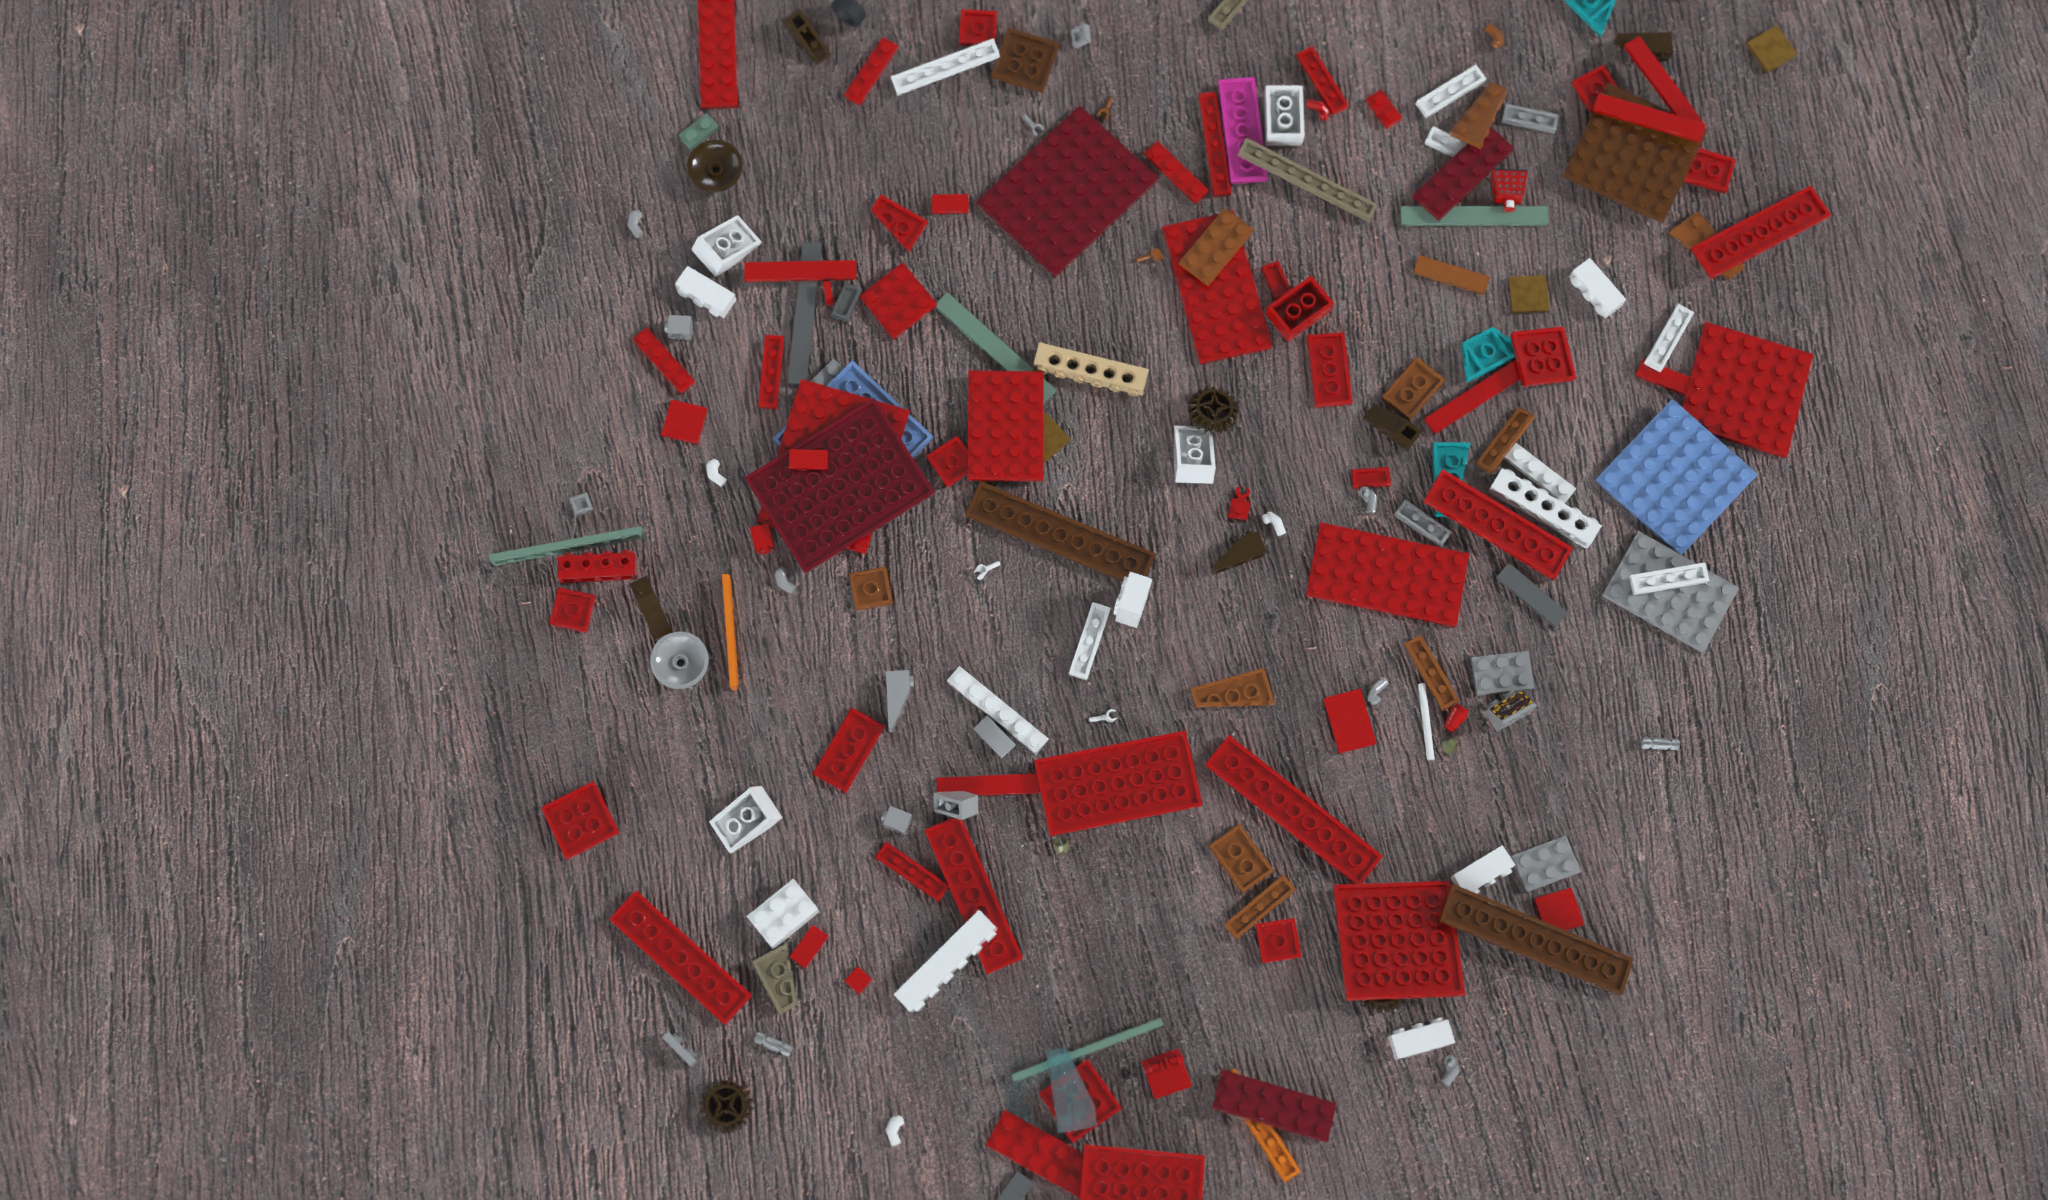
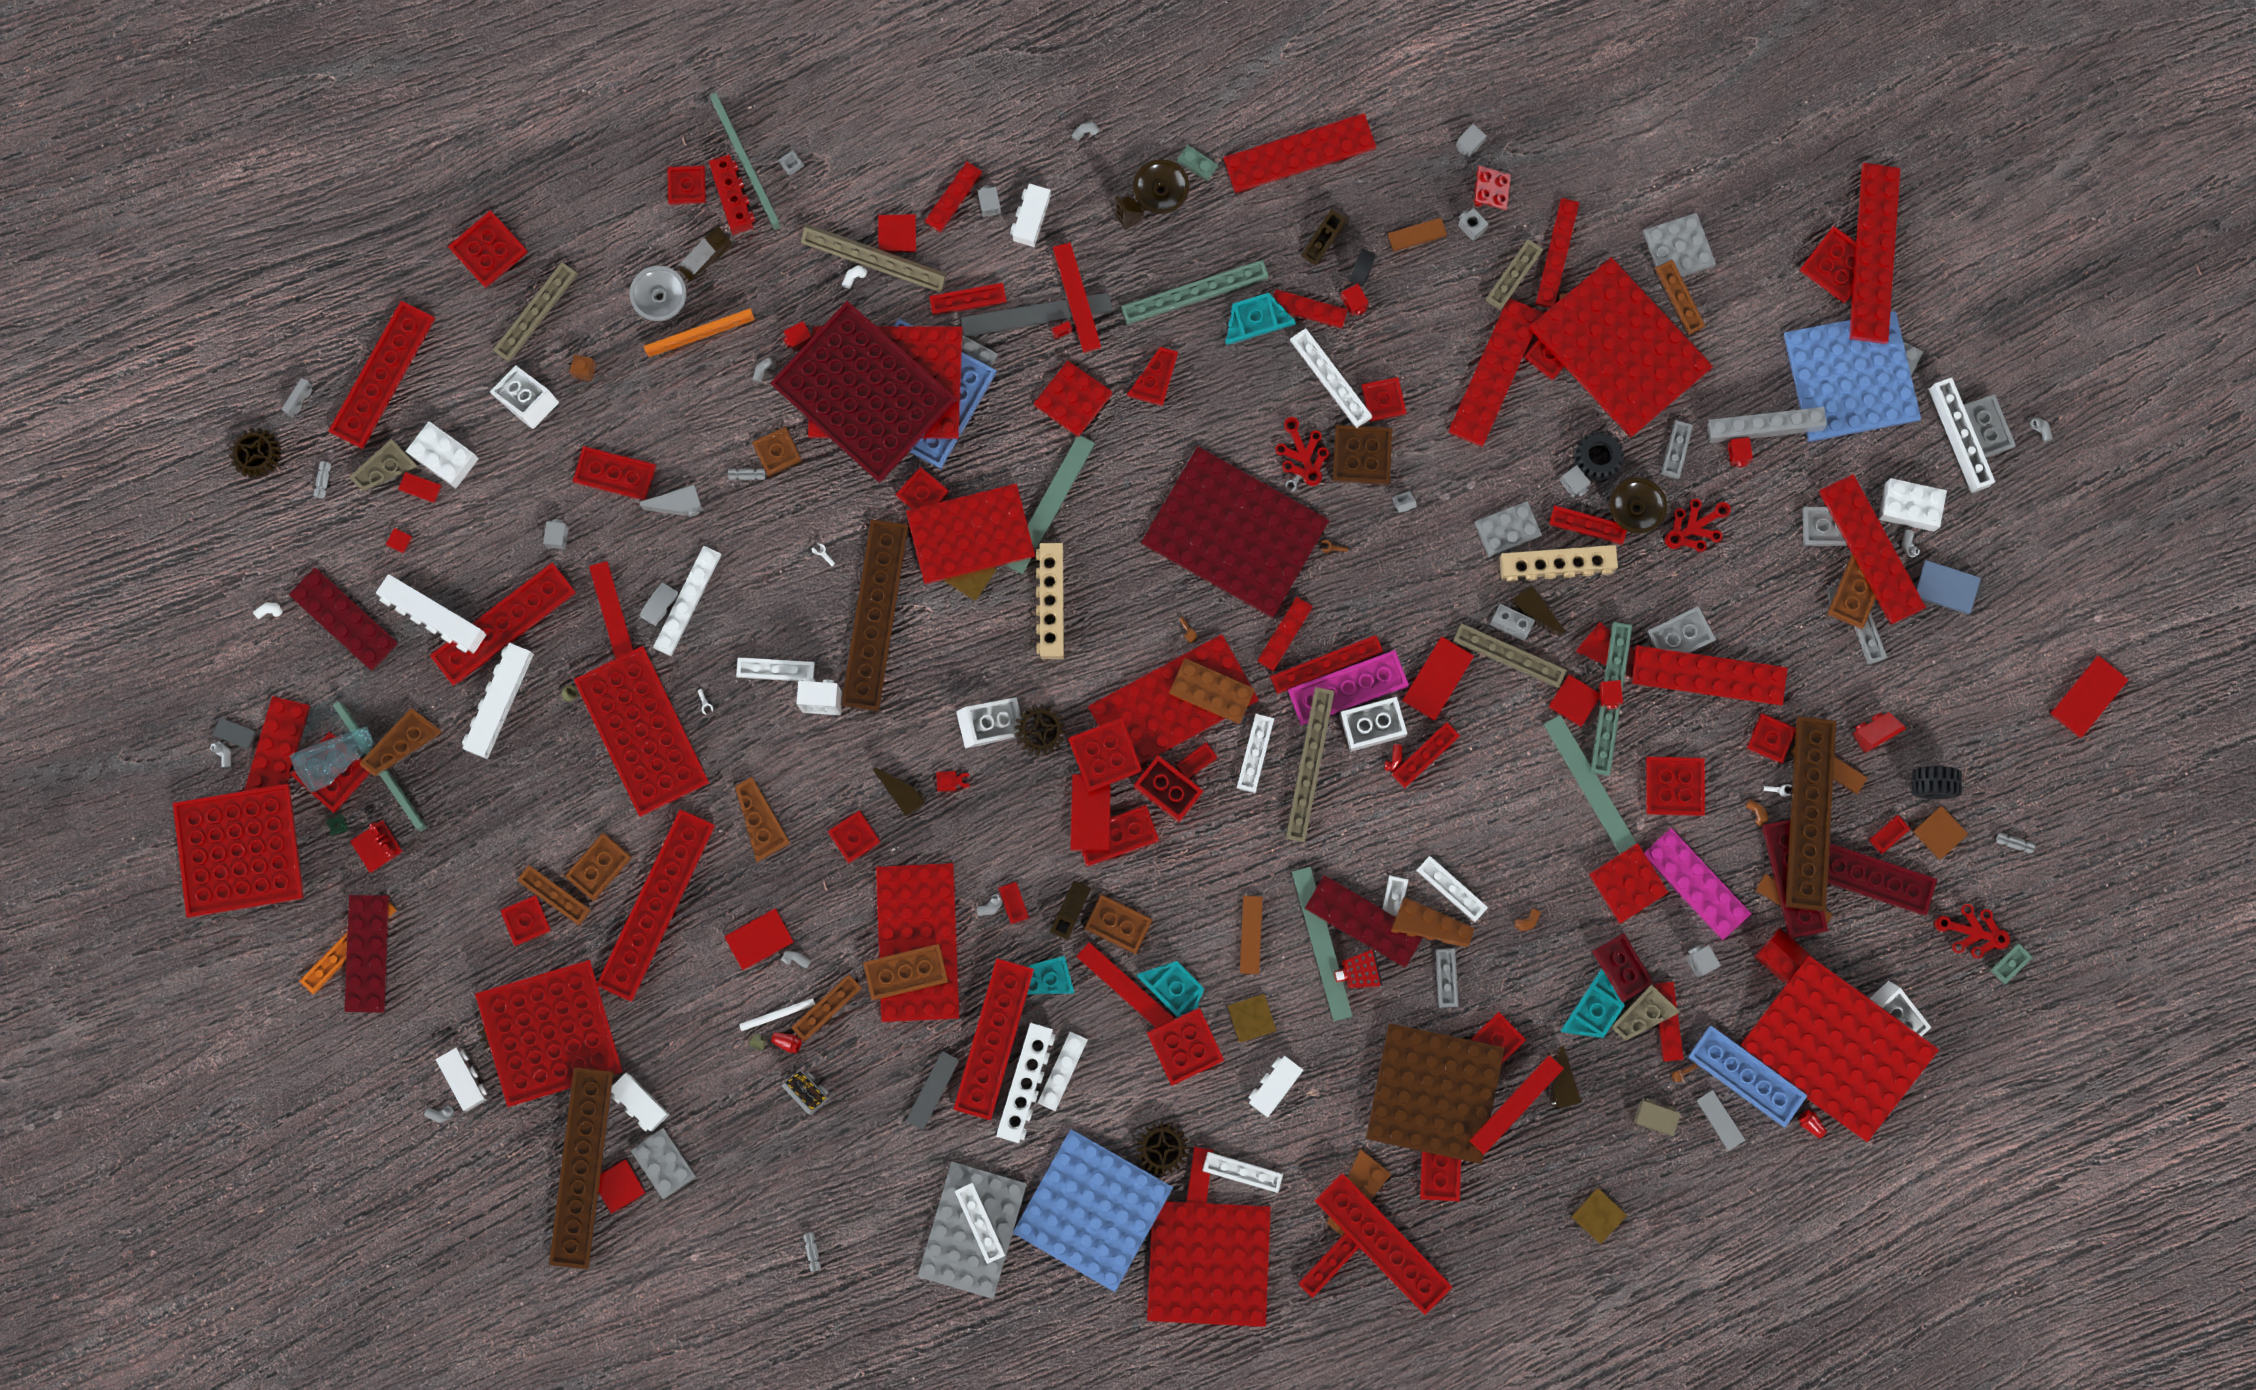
camera: 80 degrees right, 5 degrees up
white slope [691,215,761,277] -> none
red tile [789,449,828,470] -> none
dark grey tile [831,282,863,323] -> none
red tile [875,841,949,903] -> none
red tile [932,194,969,214] -> none
light grey slope [933,791,979,820] -> none
white arm [1262,512,1286,536] -> none
red plate [1365,89,1402,130] -> none
light grey tile [1394,499,1452,547] -> none
light grey plate [1470,651,1534,696] -> none
dark orange tile [1475,407,1535,474] -> none
red tile [1593,93,1706,143] -> none
none -> dark red plate [289,567,399,671]
none -> clear green plate [326,814,348,836]
none -> dark orange wing [360,708,441,776]
none -> white brick [462,643,534,760]
none -> dark tan plate [493,262,578,363]
none -> dark orange brick [569,354,597,382]
none -> light grey axle [728,469,765,480]
none -> dark tan plate [801,224,947,293]
none -> red tile [827,810,881,864]
none -> dark orange plate [863,944,948,1001]
none -> red plate [1068,718,1142,793]
none -> red tile [1070,774,1111,851]
none -> dark brown slope [1115,196,1145,230]
none -> sand green tile [1121,260,1269,325]
none -> dark brown gear [1136,1122,1189,1175]
none -> teal wing [1225,293,1296,345]
none -> white plate [1237,714,1274,793]
none -> red plant [1275,417,1329,486]
none -> red plate [1298,1233,1359,1298]
none -> red brick [1340,283,1369,316]
none -> red tile [1402,636,1474,721]

